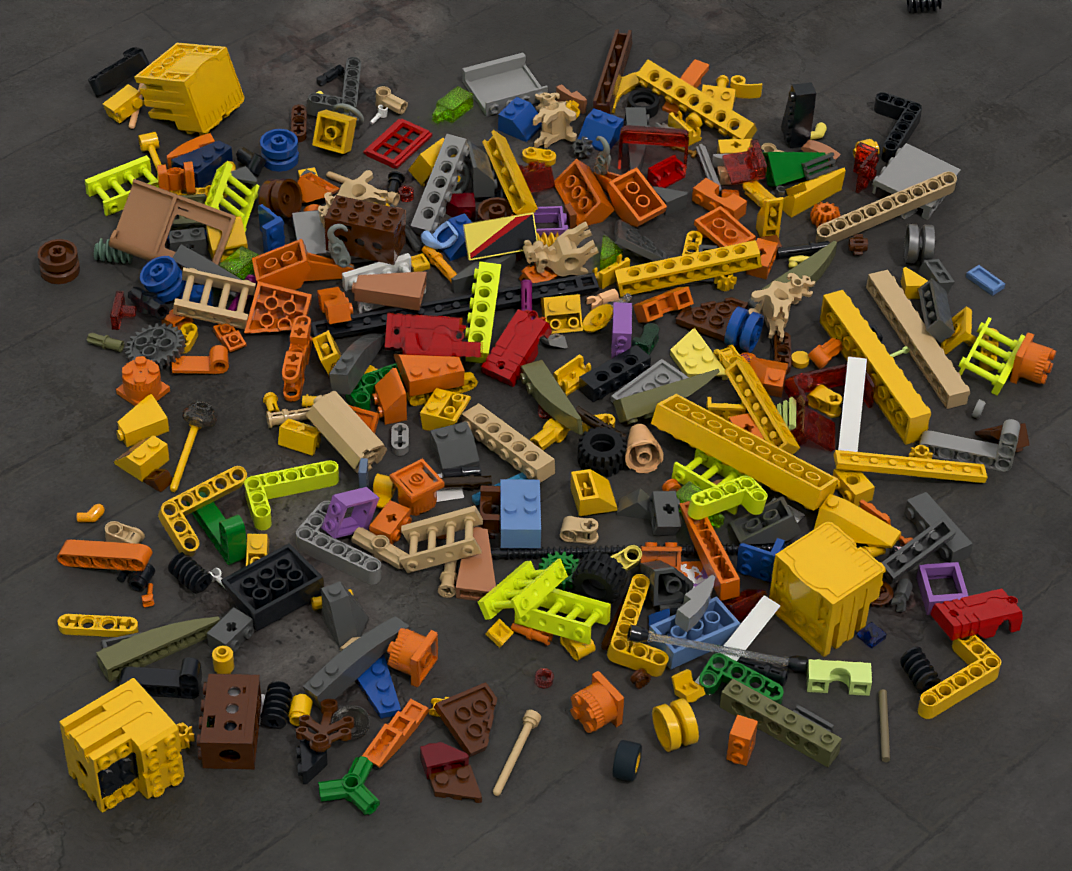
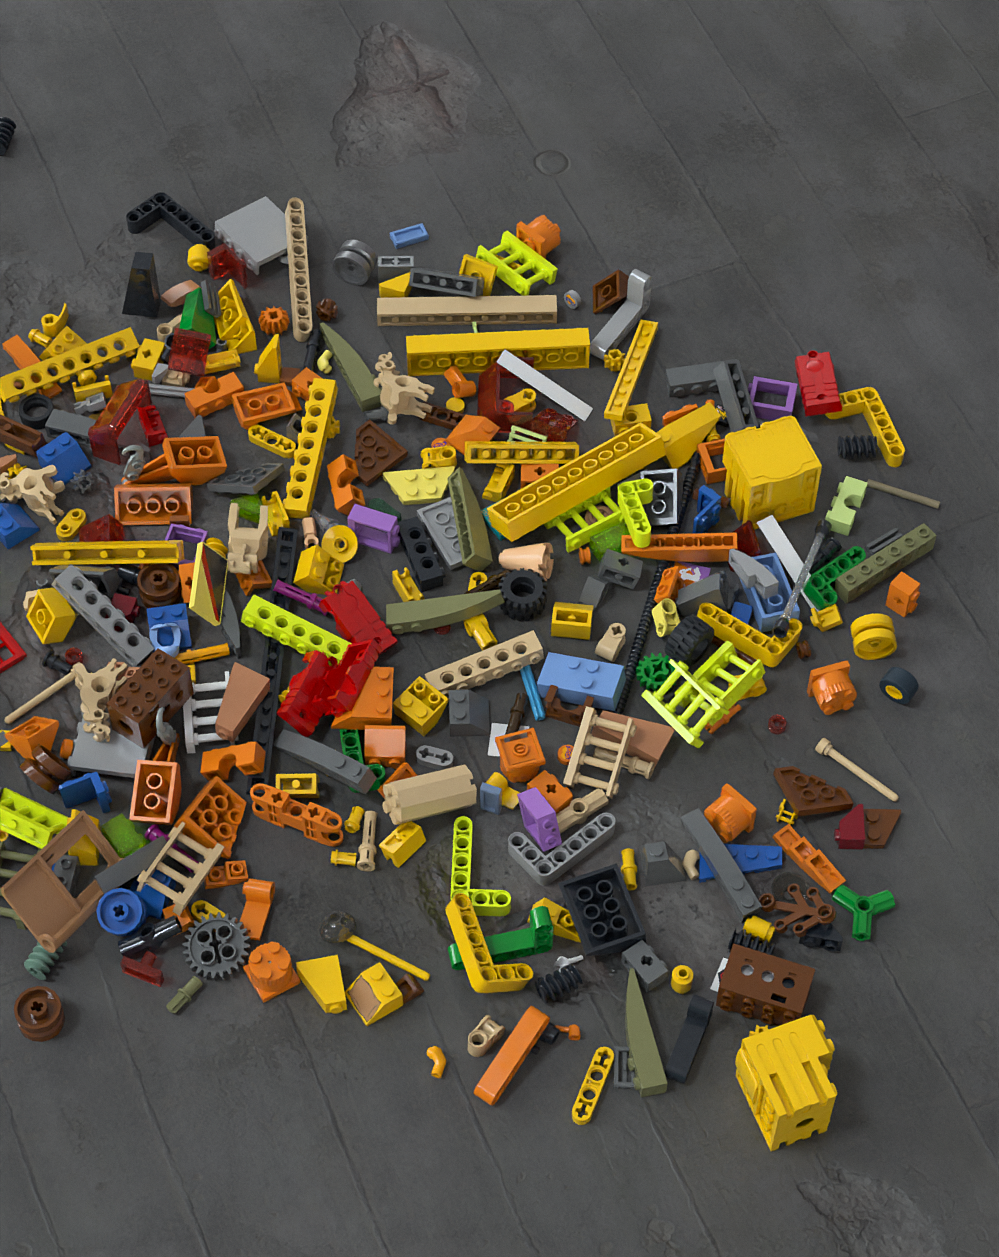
camera: 70 degrees left, 10 degrees up
black axle [442,465,481,478] -> none
yellow tile [485,618,514,648] -> none
blue wheel [724,306,764,353] -> none

